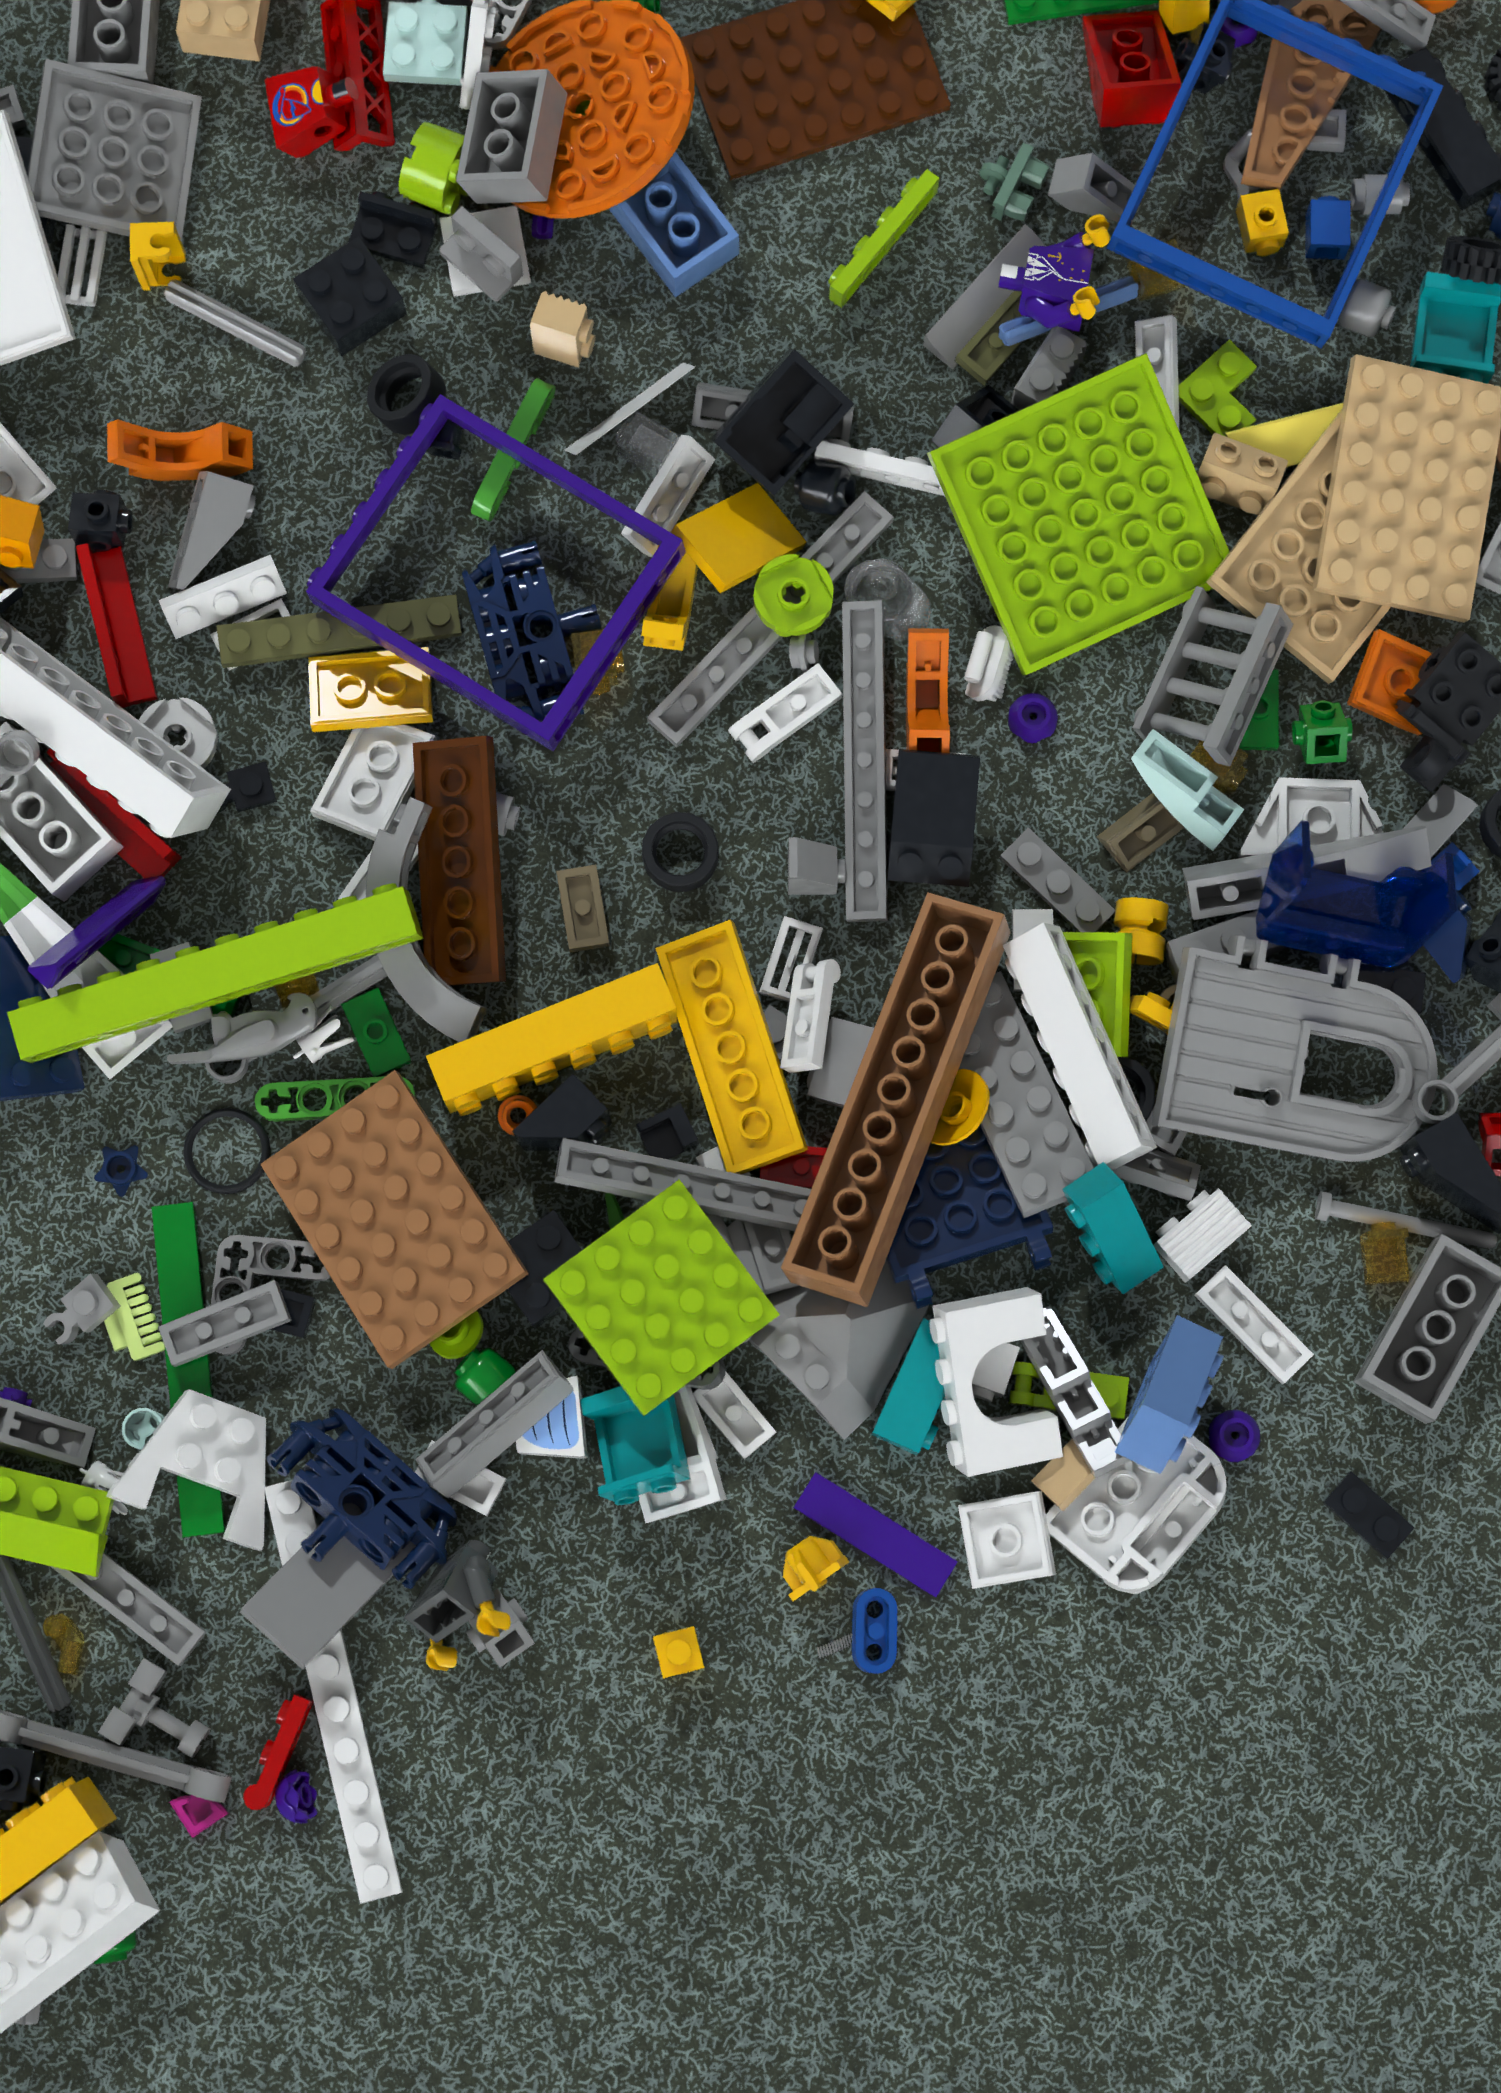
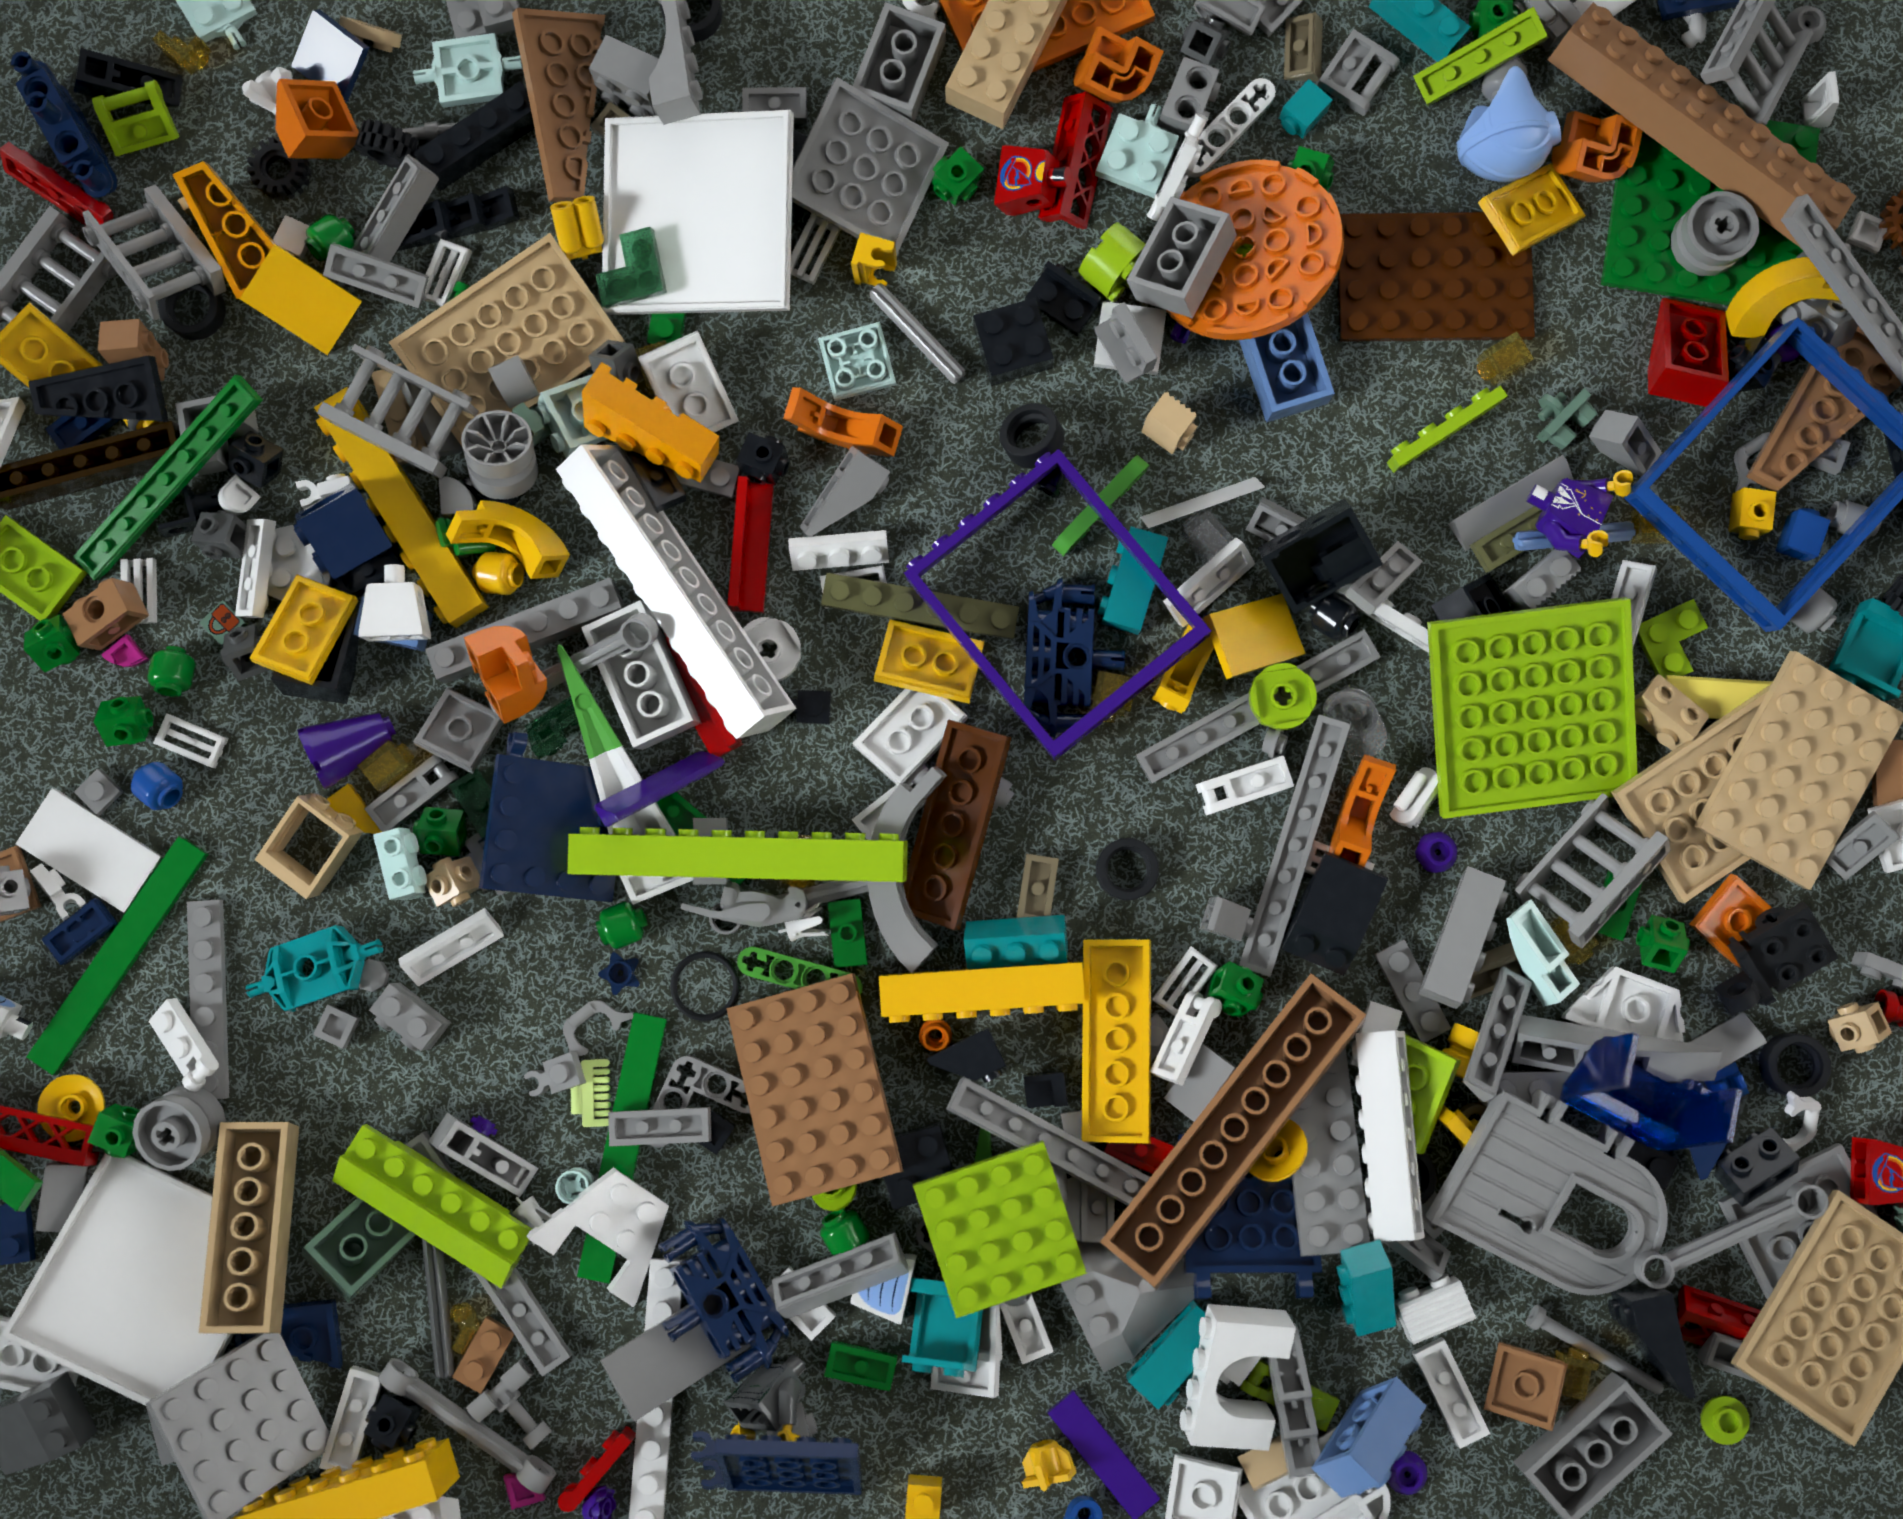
camera: 25 degrees right, 5 degrees up
none -> medium nougat plate [452,1316,515,1394]
none -> light grey helmet [563,1000,634,1056]
none -> green head [596,901,648,949]
none -> dark blue plate [691,1431,862,1495]
none -> light aqua tile [818,322,897,401]
none -> green plate [824,1340,898,1392]
none -> green brick [932,146,984,206]
none -> teal brick [964,915,1068,969]
none -> teal brick [1097,526,1169,635]
none -> green brick [1206,961,1264,1017]
none -> light grey plate [1345,541,1423,616]
none -> light grey brick [1418,866,1508,1009]
none -> light grey slope [1463,966,1532,1102]
none -> clear yellow brick [1476,332,1534,386]
none -> medium nougat plate [1484,1342,1568,1431]

